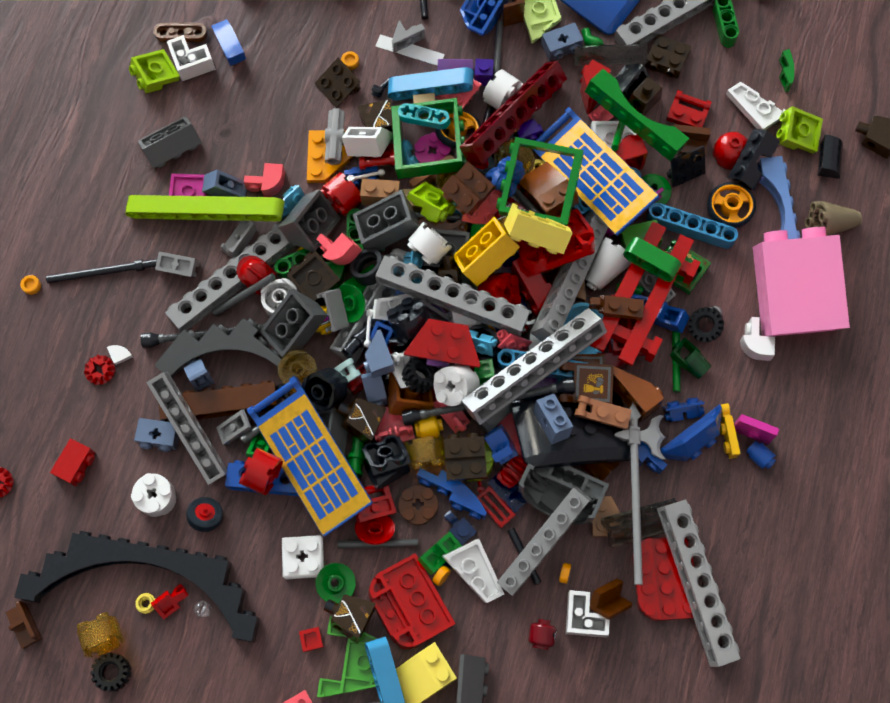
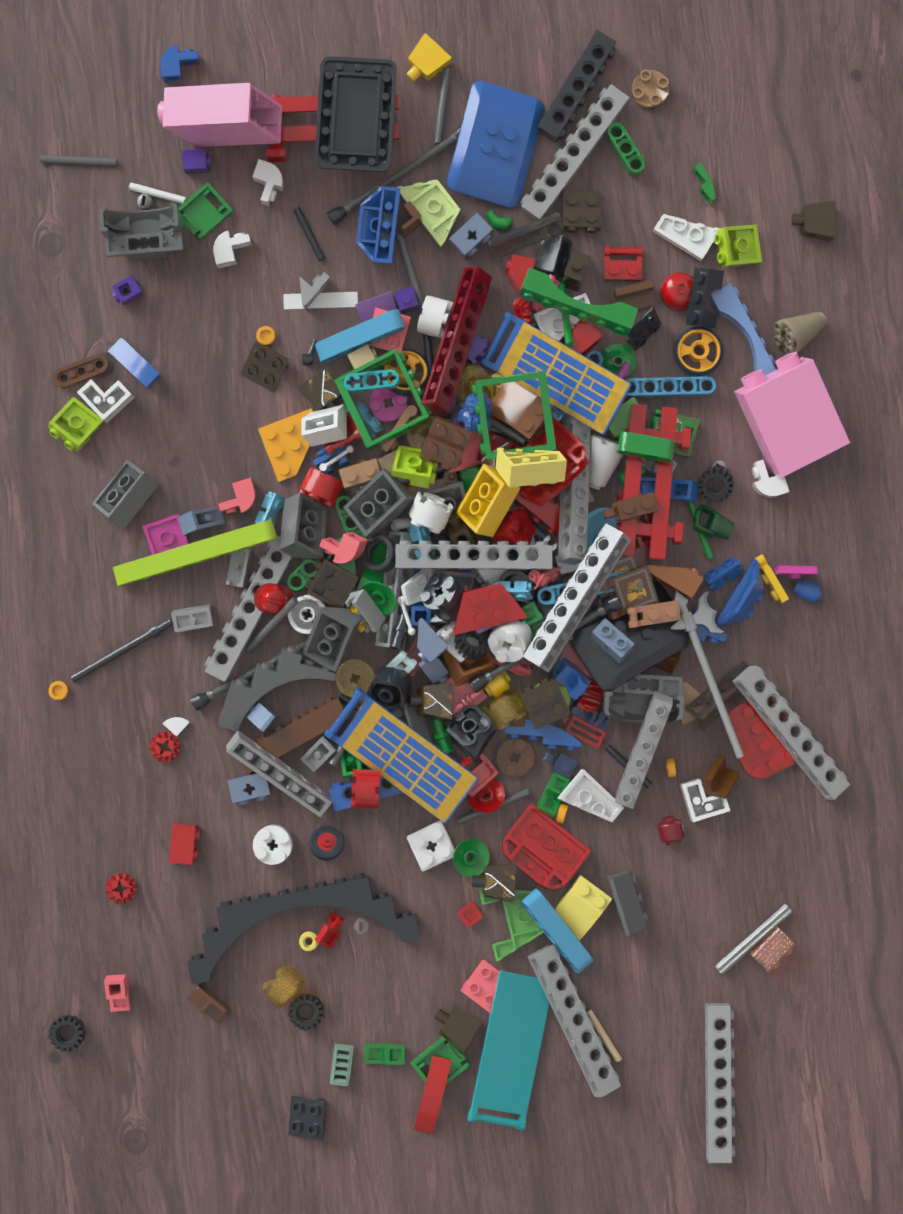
camera: 25 degrees left, 15 degrees up
light grey piece [325,108,345,165] -> none
black brick [817,135,843,179] -> none
none -> red gear [513,297,532,325]

